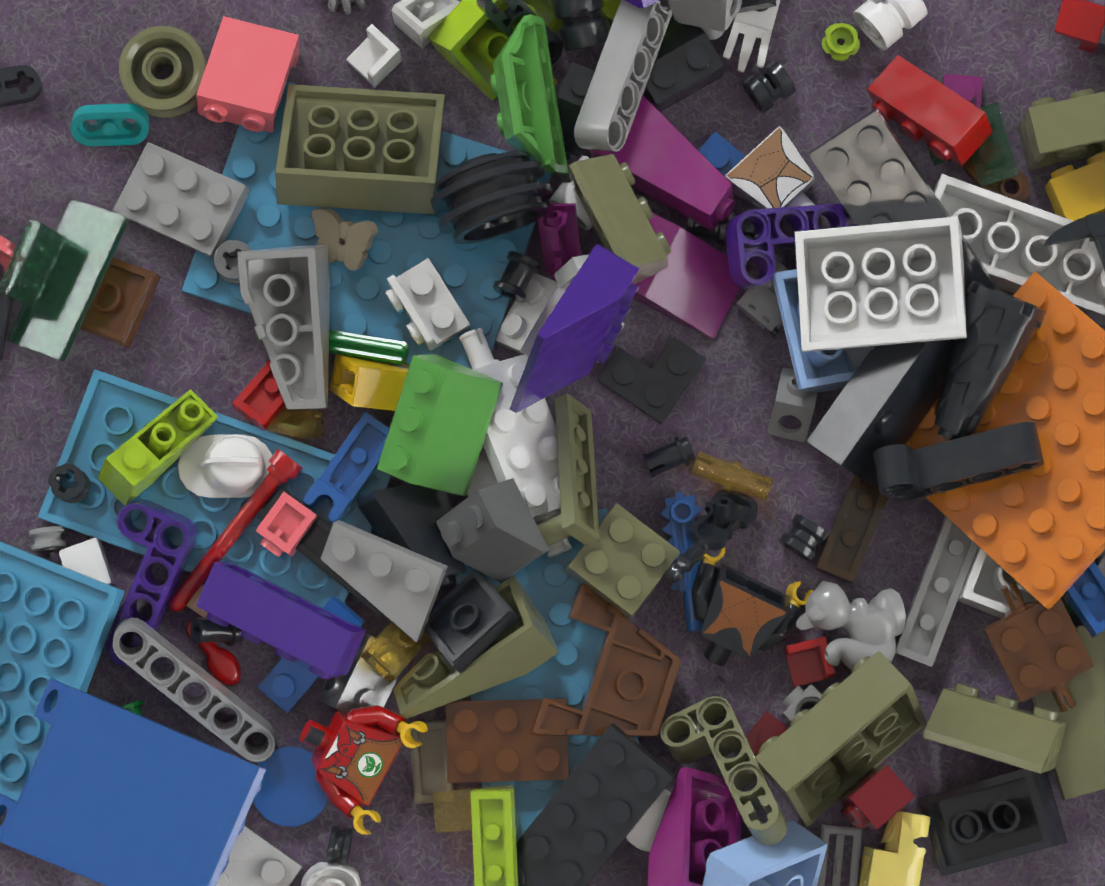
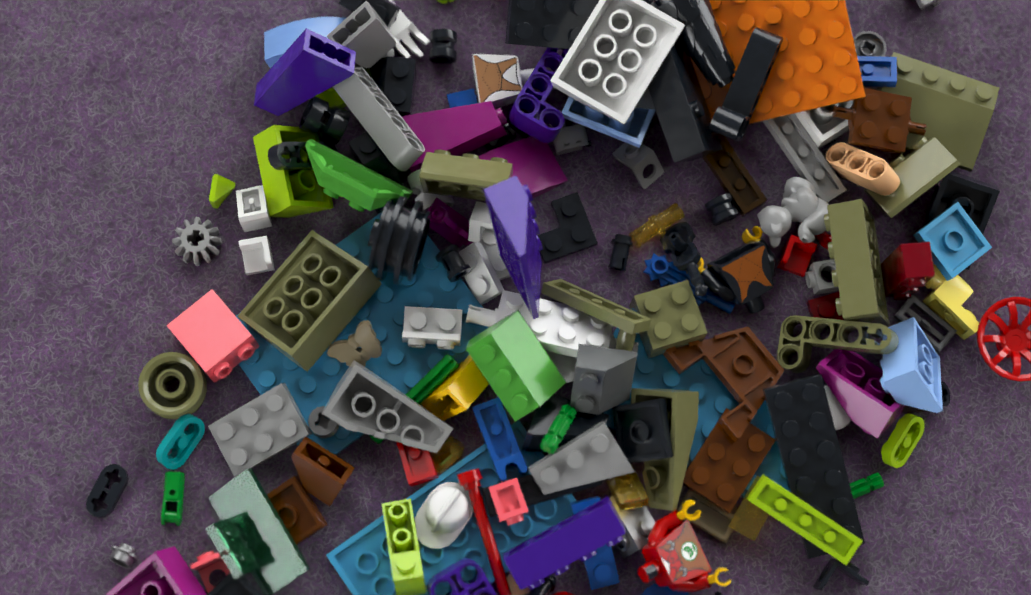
camera: 65 degrees left, 5 degrees down
none -> green bar [161,472,185,526]
none -> reddish brown slope [291,436,355,506]
none -> green axle [540,404,577,454]
none -> light nougat beam [826,142,900,196]
none -> dark azure plate [913,202,992,281]

